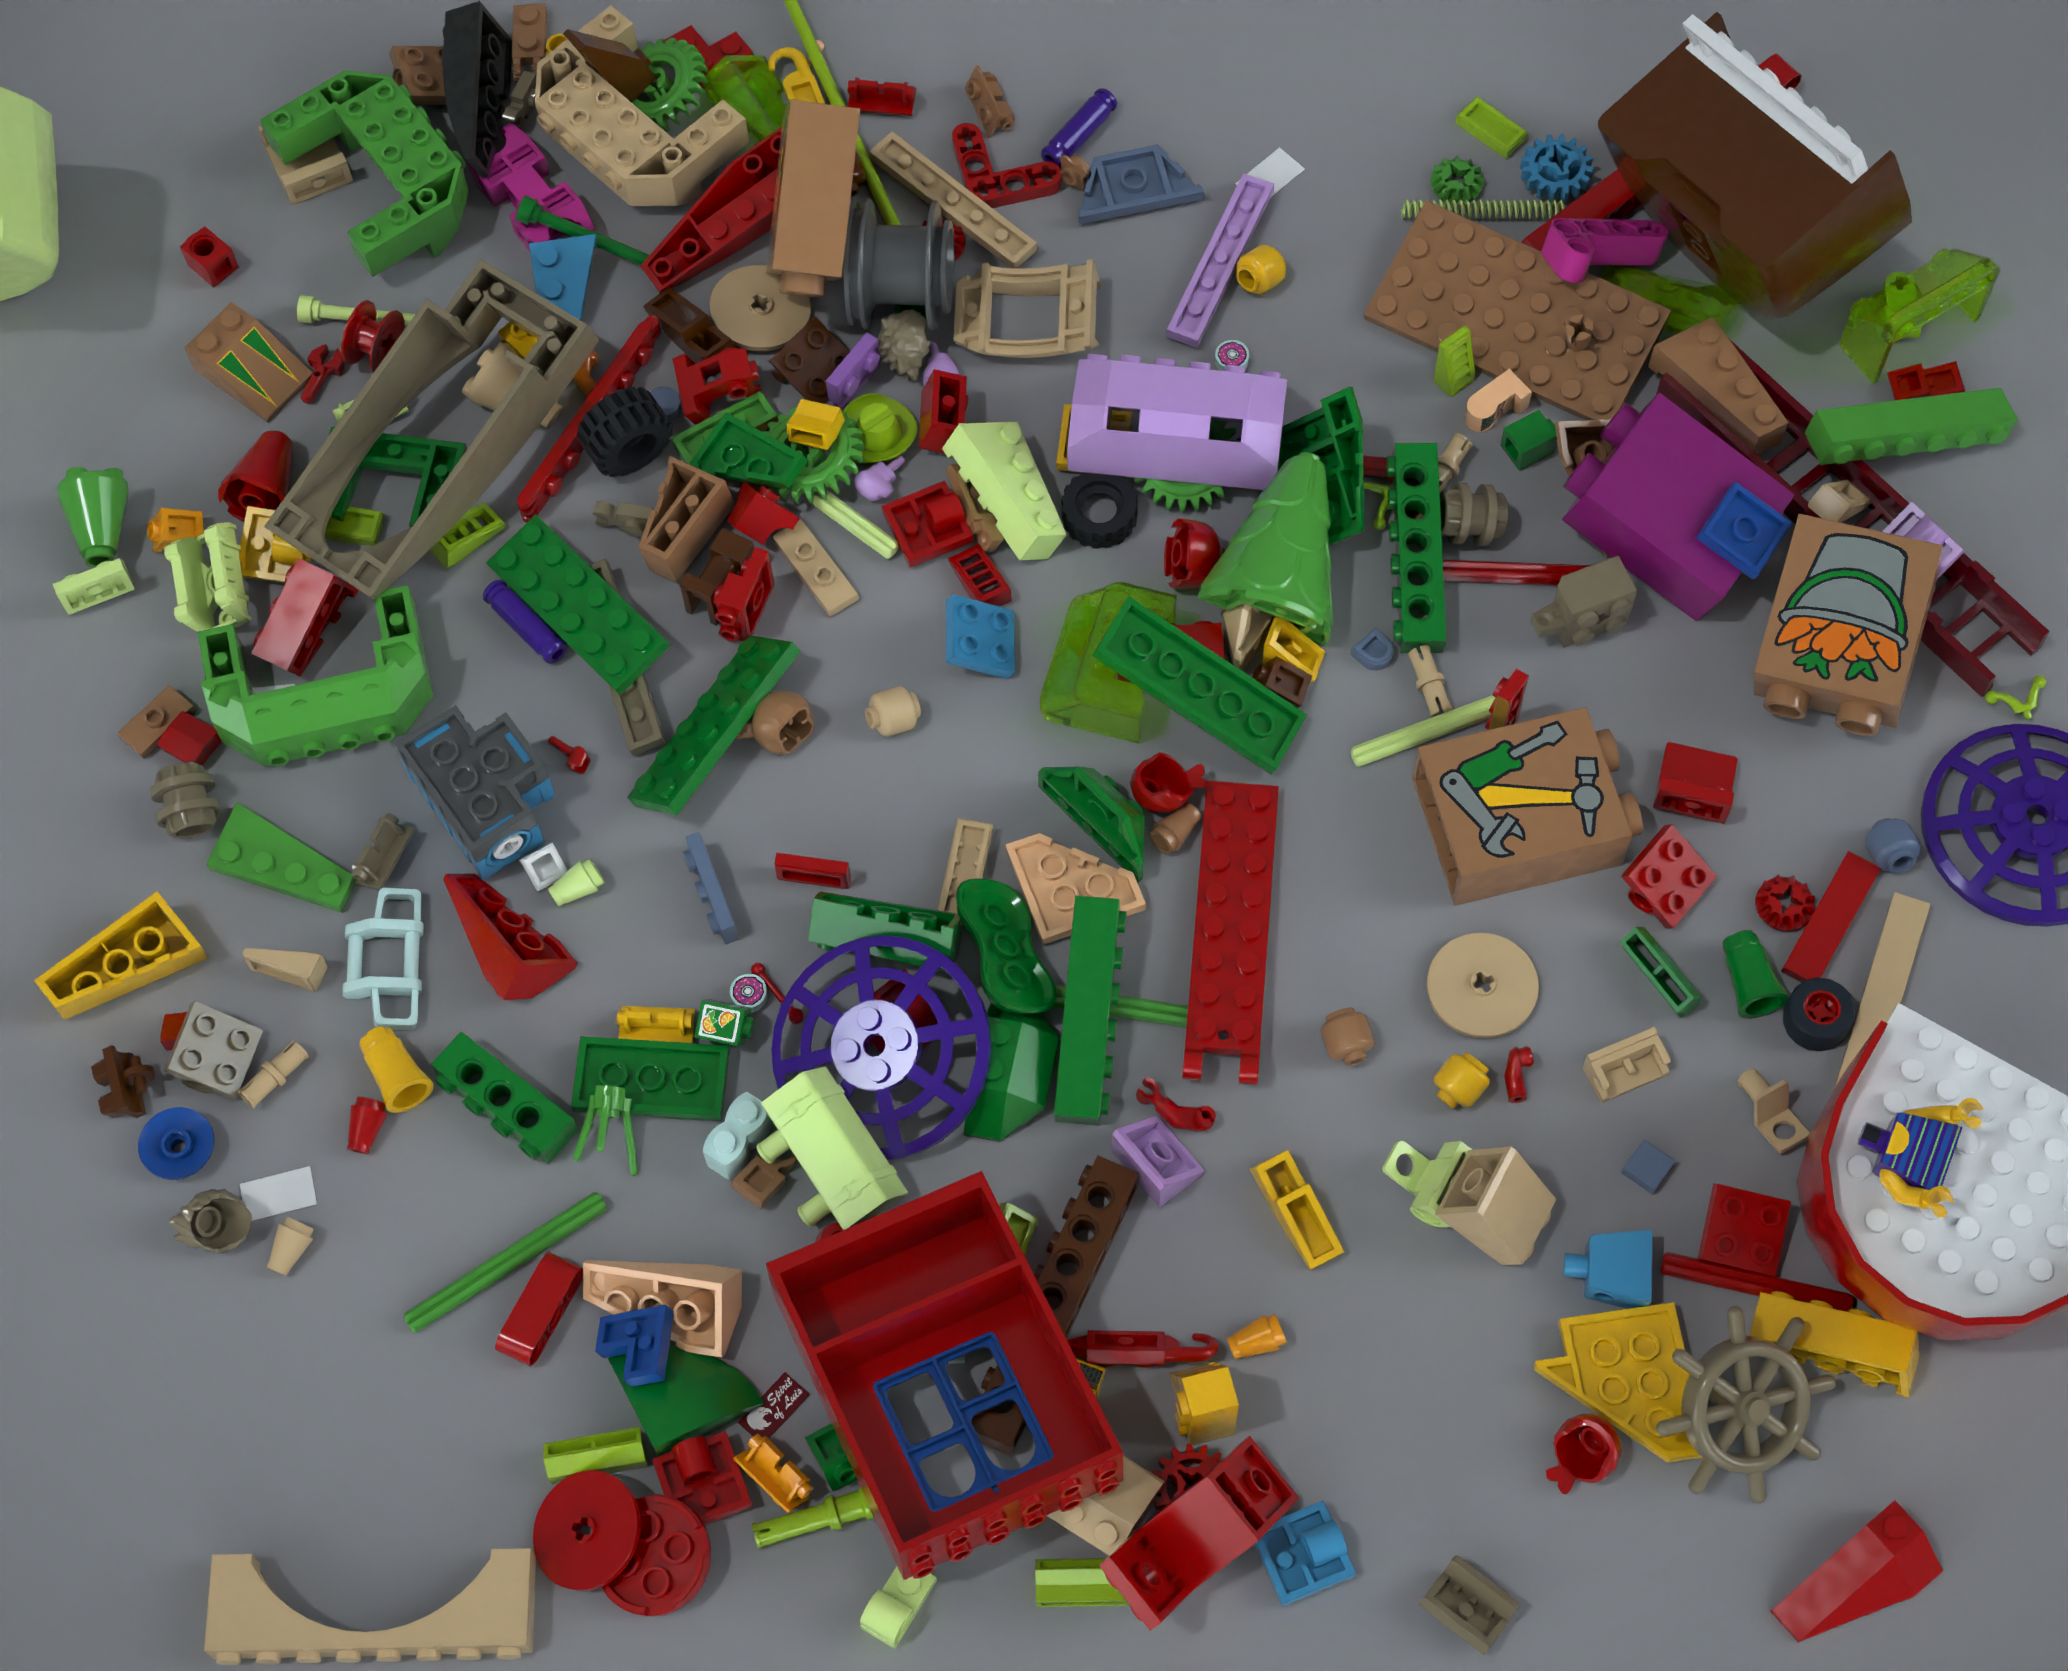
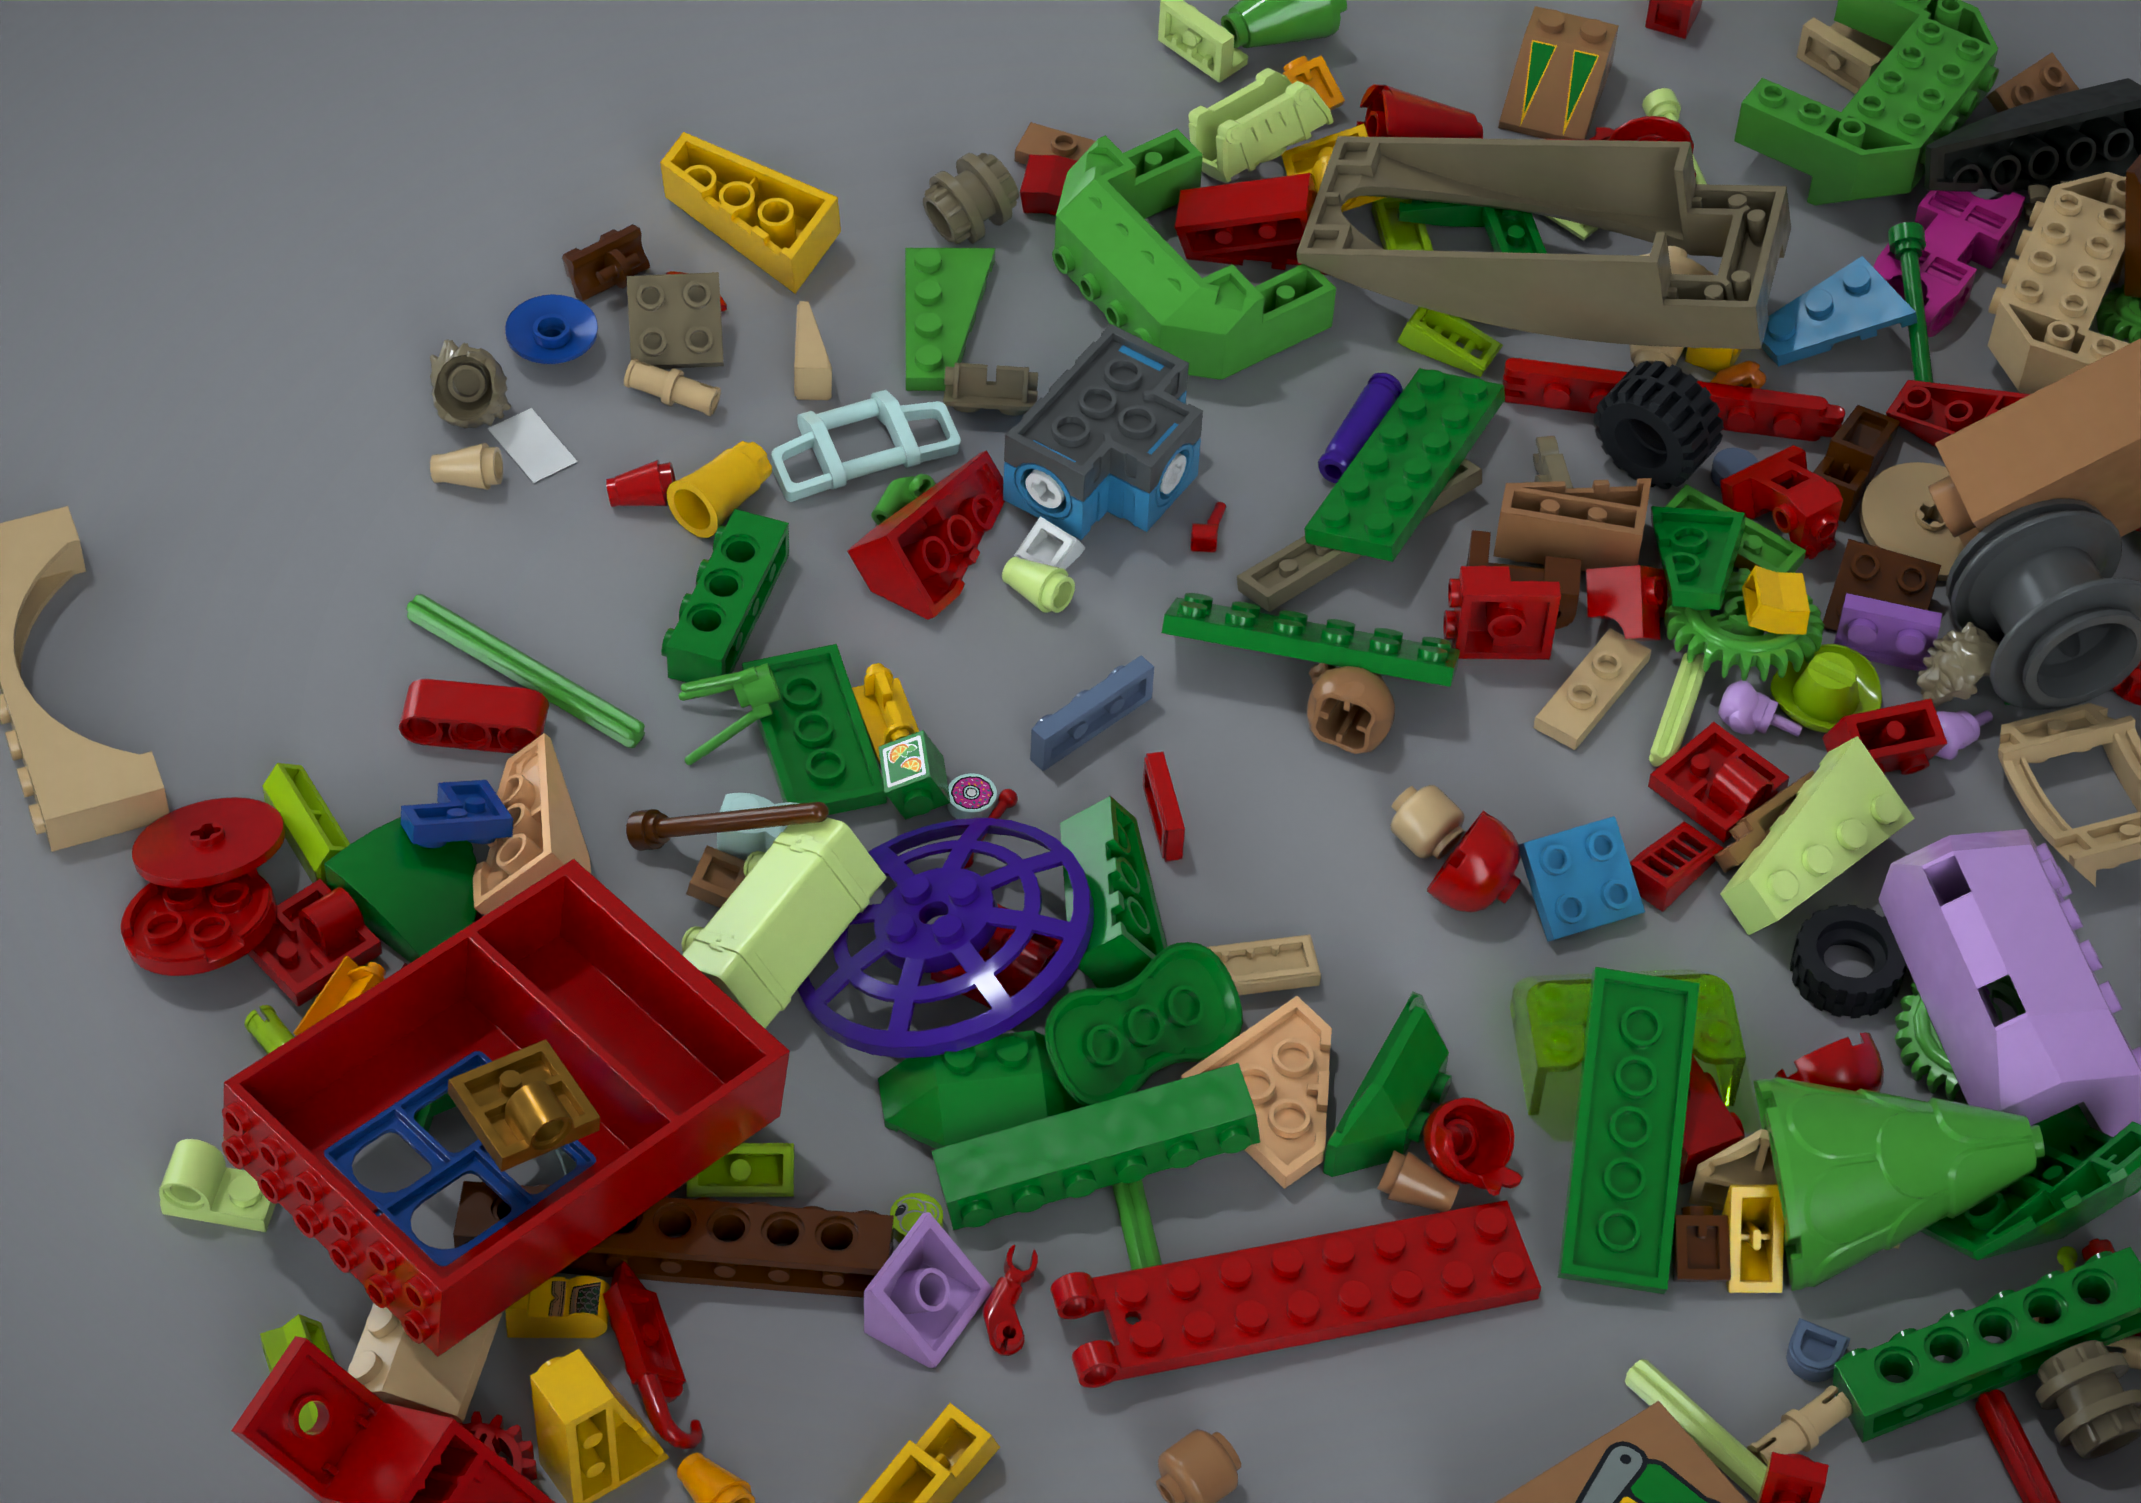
camera: 65 degrees right, 15 degrees down
none -> pearl gold plate [448,1039,600,1172]
none -> reddish brown piece [626,802,829,851]
none -> bright green arm [871,474,936,525]
none -> lime tile [890,1193,943,1243]
none -> red cylinder [1427,811,1522,913]

